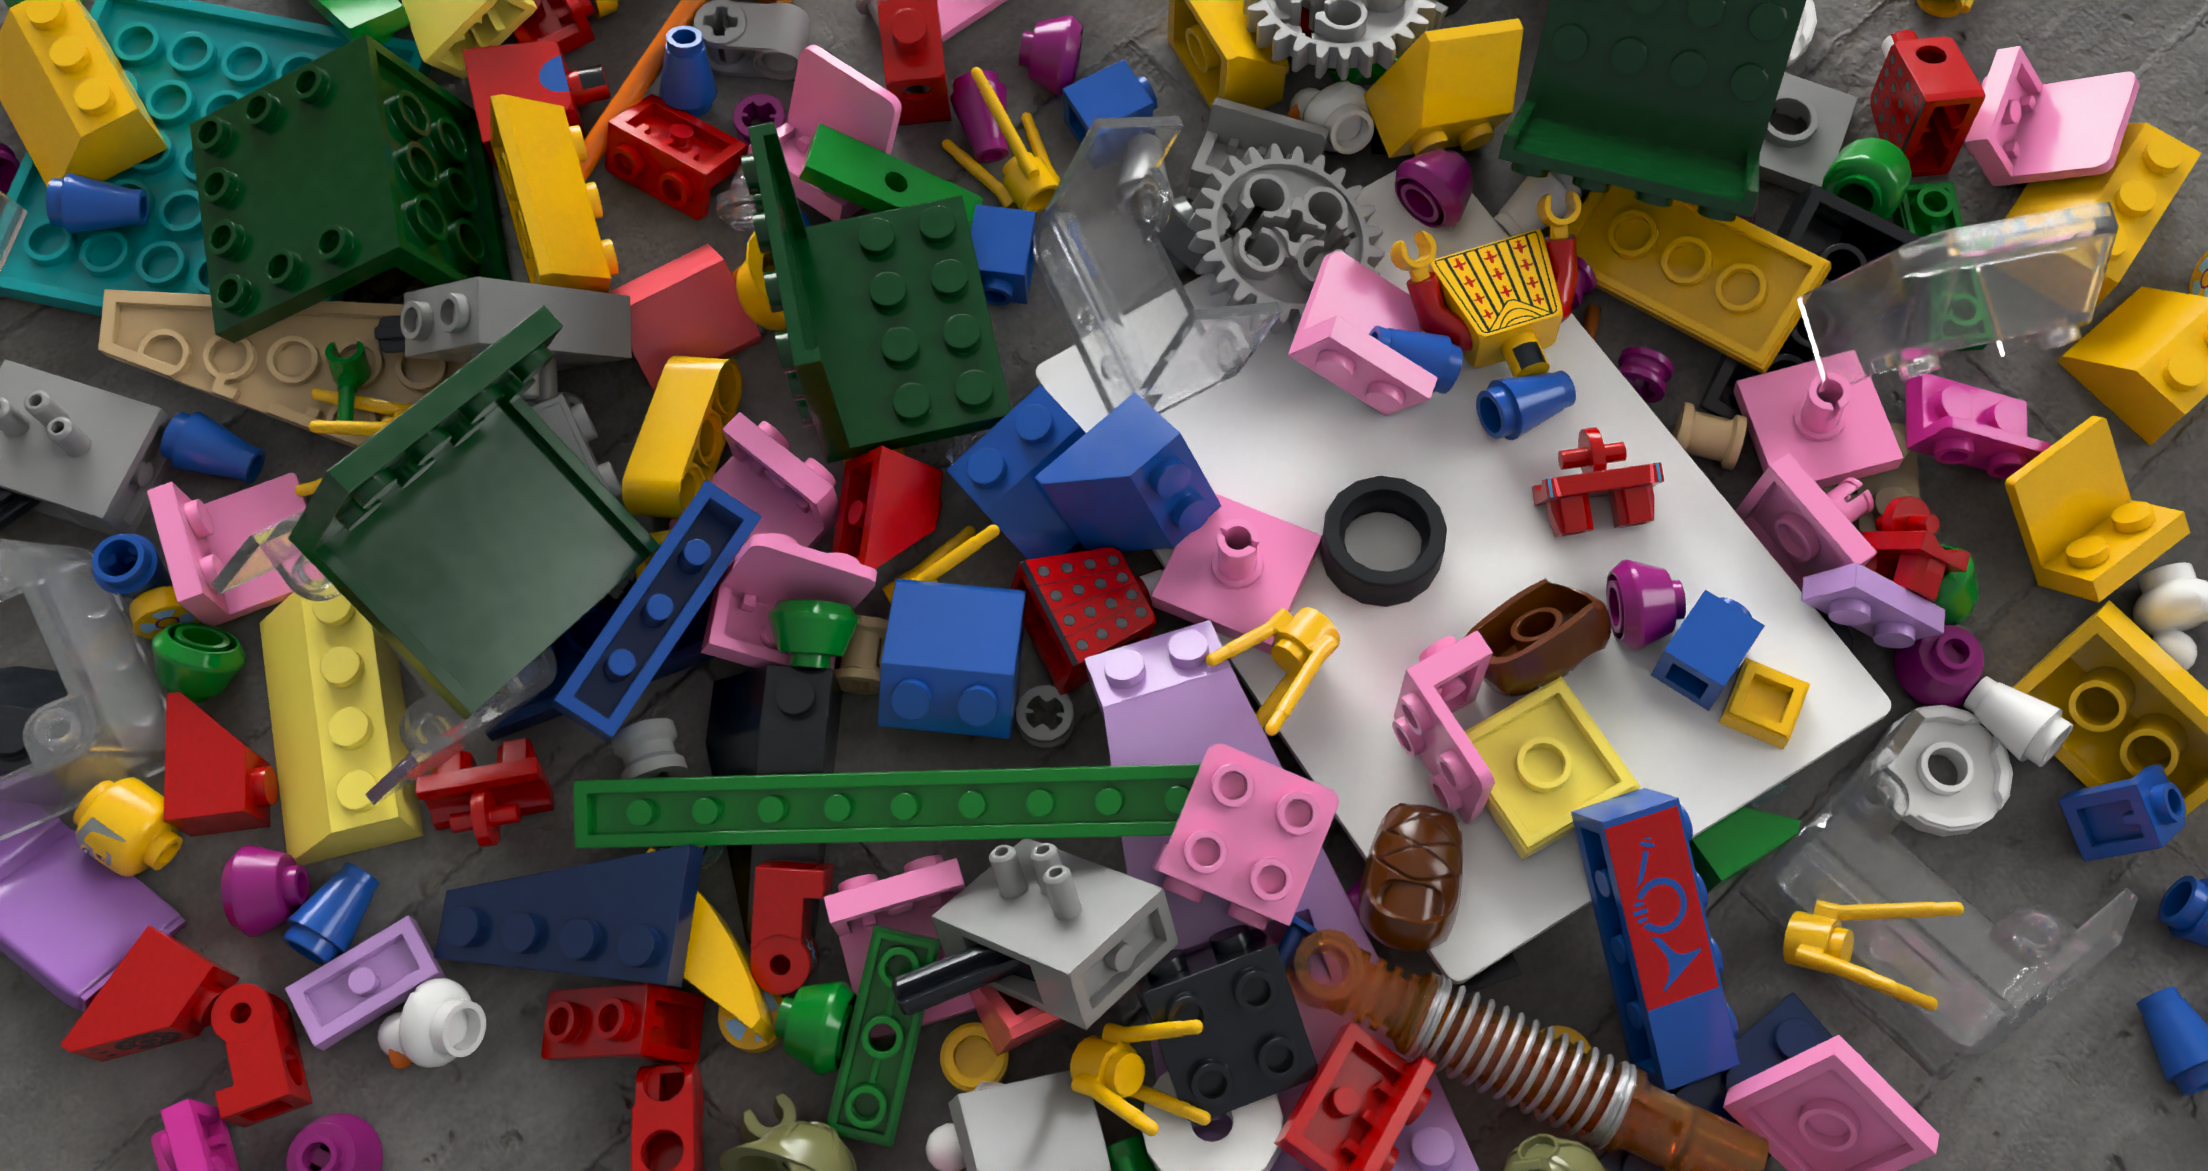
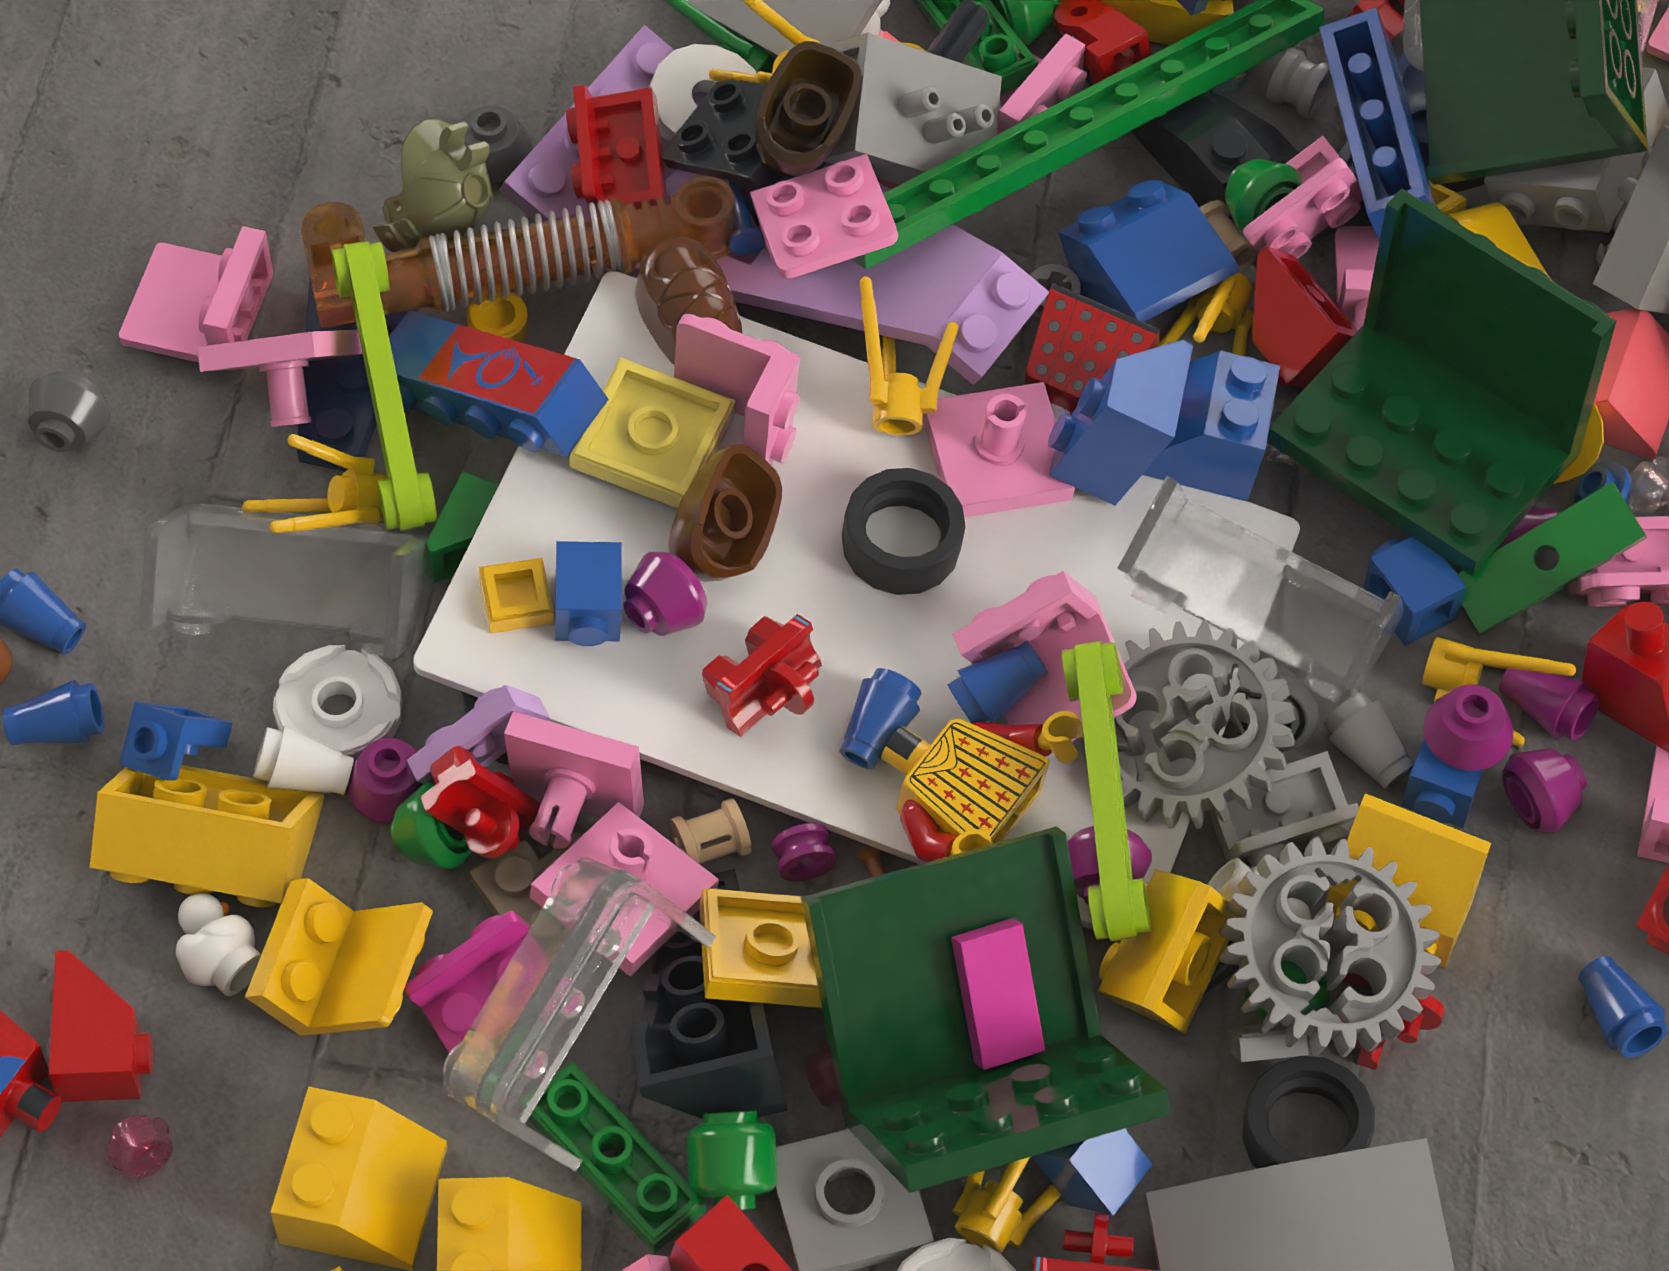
camera: 140 degrees right, 10 degrees down
none -> lime piece [331,241,437,531]
none -> dark brown piece [755,41,862,178]
none -> dark pink tile [951,918,1045,1070]
none -> lime piece [1062,641,1151,941]
none -> magenta cone [1423,685,1513,771]

